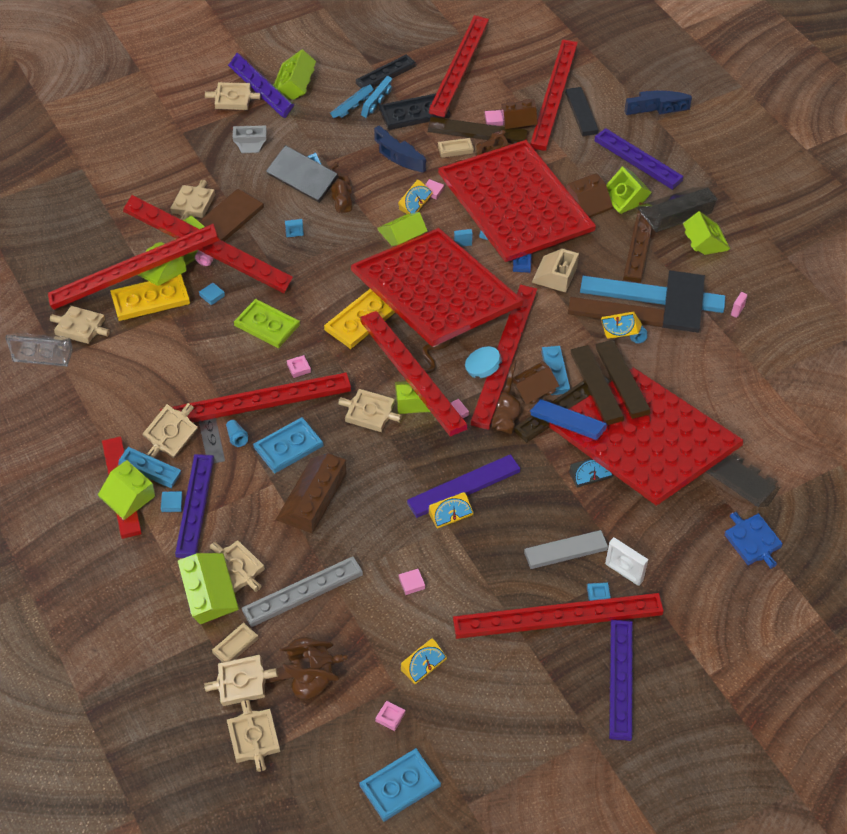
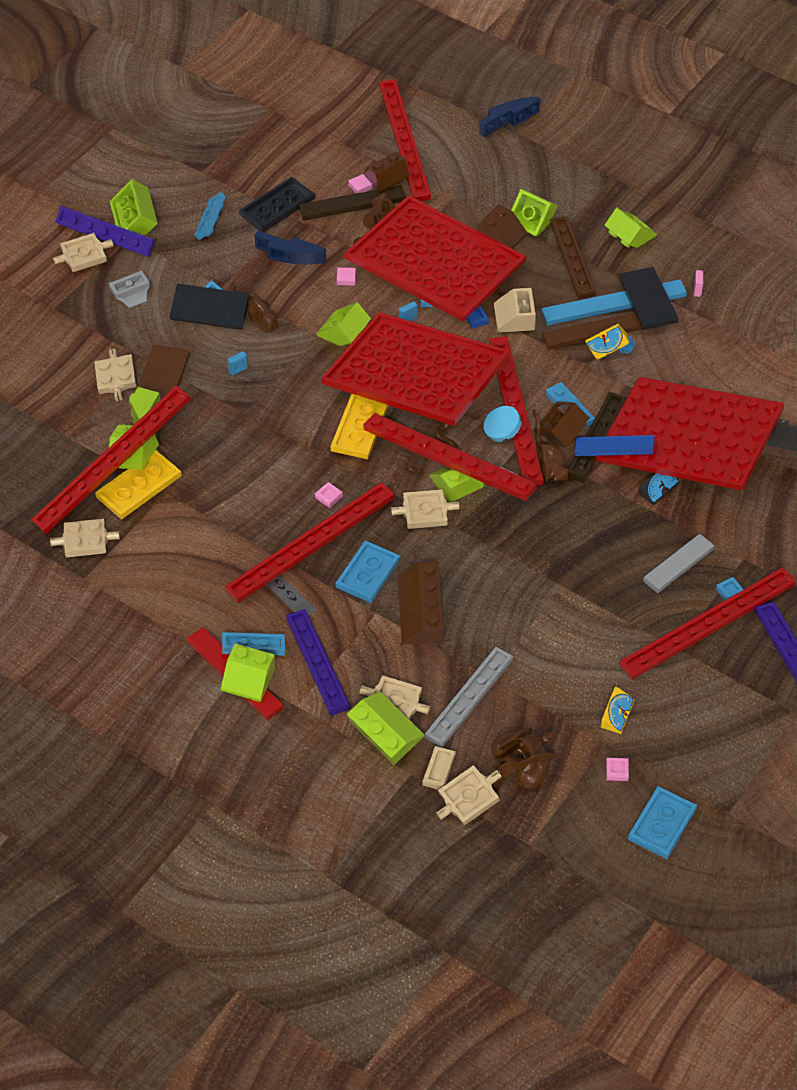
camera: 25 degrees left, 0 degrees up
clear slope [5,333,73,367] -> none
red plate [123,195,293,294] -> none
tan plate [143,403,198,458] -> none
dark azure tile [161,491,183,512] -> none
bright pink tile [195,250,213,266] -> none
dark azure tile [199,283,225,305] -> none
dark azure cone [226,420,248,447] -> none
tan plate [227,700,280,772] -> none
lime tile [234,299,300,348] -> none
black tile [356,54,416,88] -> none
dark azure plate [361,76,393,118] -> none
slope [398,180,433,214] -> none
bright pink tile [399,569,425,595] -> none
dark purple tile [407,454,520,518] -> none
red plate [429,15,489,117] -> none
slope [429,492,473,529] -> none
tan tile [438,138,474,158] -> none
black tile [565,87,599,136] -> none
dark brown tile [570,345,624,425] -> none
dark purple plate [594,128,684,190] -> none
dark brown tile [596,340,650,419] -> none
white tile [605,537,648,586] -> none
clear smoke slope [637,187,717,232] -> none

